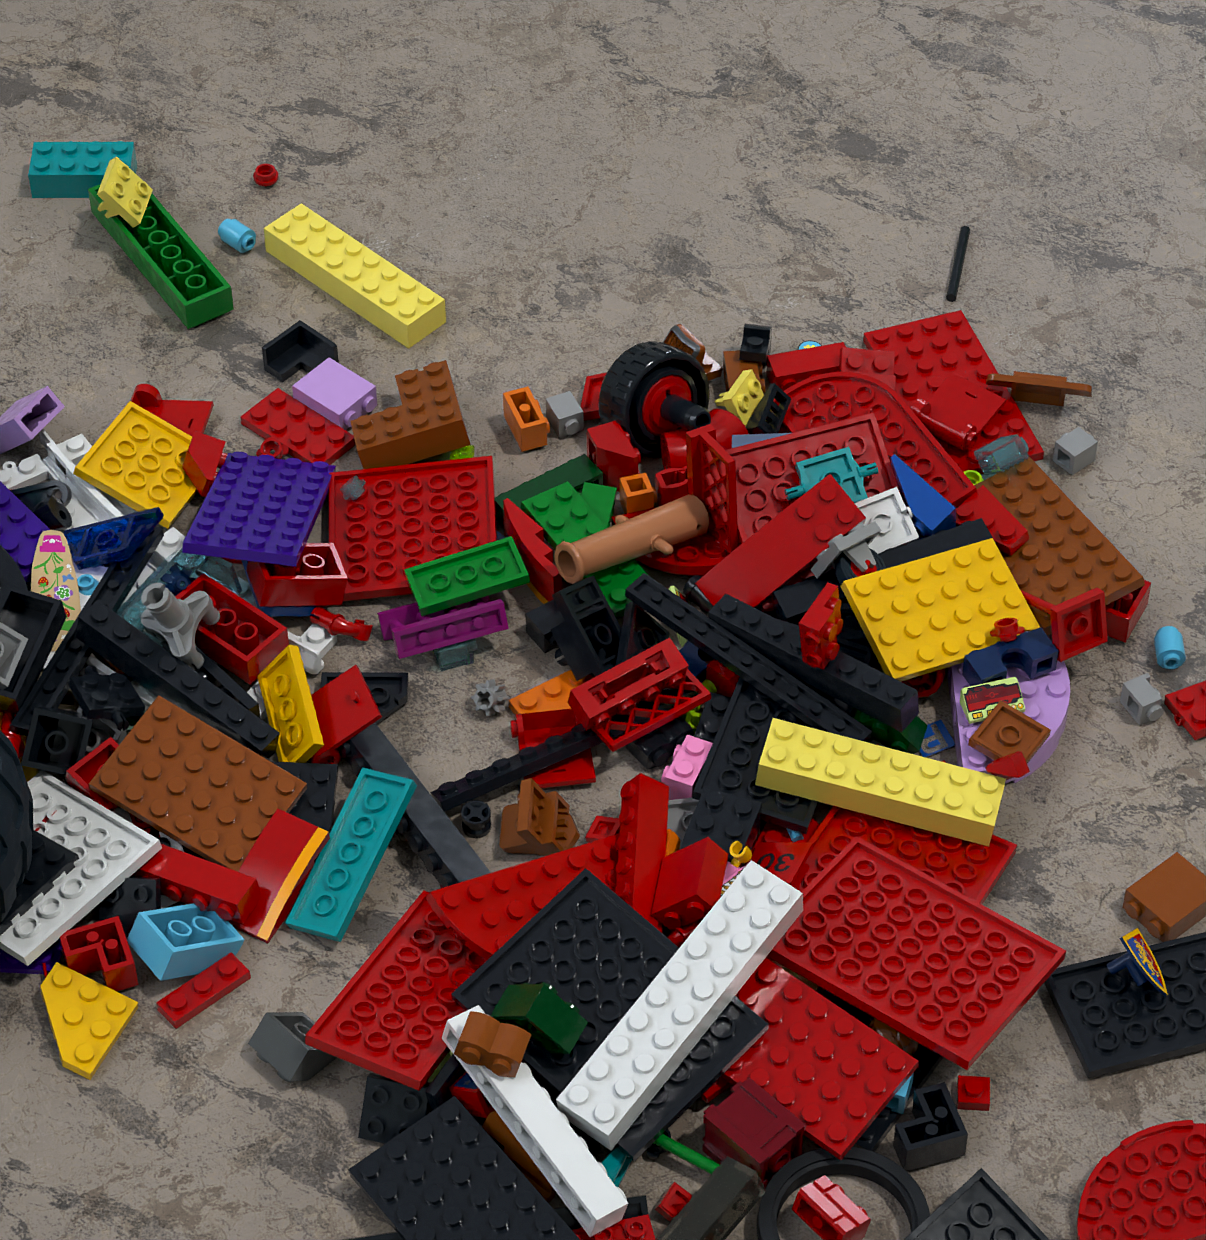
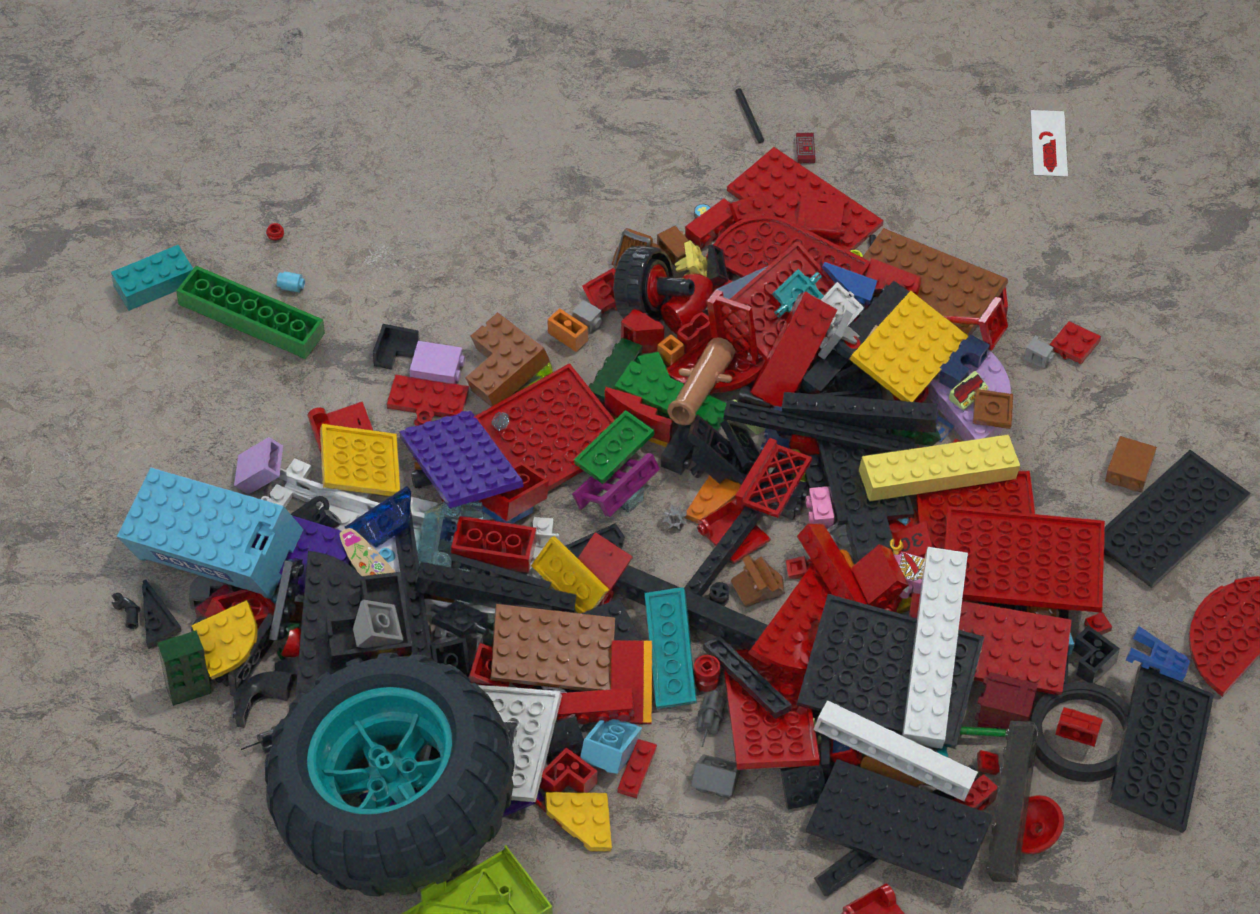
camera: 30 degrees left, 5 degrees up
light yellow plate [97,157,153,228] -> none
light grey wheel [141,583,220,670] -> none
red slope [182,431,227,497] -> none
light yellow brick [264,203,446,349] -> none
red piece [310,606,373,641] -> none
dark orange brick [454,1011,531,1077] -> none
dark green brick [490,983,588,1054] -> none
red brick [567,637,689,730] -> none
black brick [739,323,772,366] -> none
red plate [798,582,843,670] -> none
clear light blue brick [974,434,1029,475] -> none
red slope [985,751,1030,780] -> none
dark orange plate [986,371,1092,407] -> none
red plate [990,618,1025,642] -> none
light grey brick [1053,427,1098,475] -> none
shield [1107,928,1168,997] -> none
medium azure brick [1154,626,1186,669] -> none
none -> red wheel [694,655,720,692]
none -> dark grey piece [696,690,726,747]
none -> black plate [703,636,792,719]
none -> dark red tile [796,133,816,163]
none -> blue wing [1126,626,1190,681]

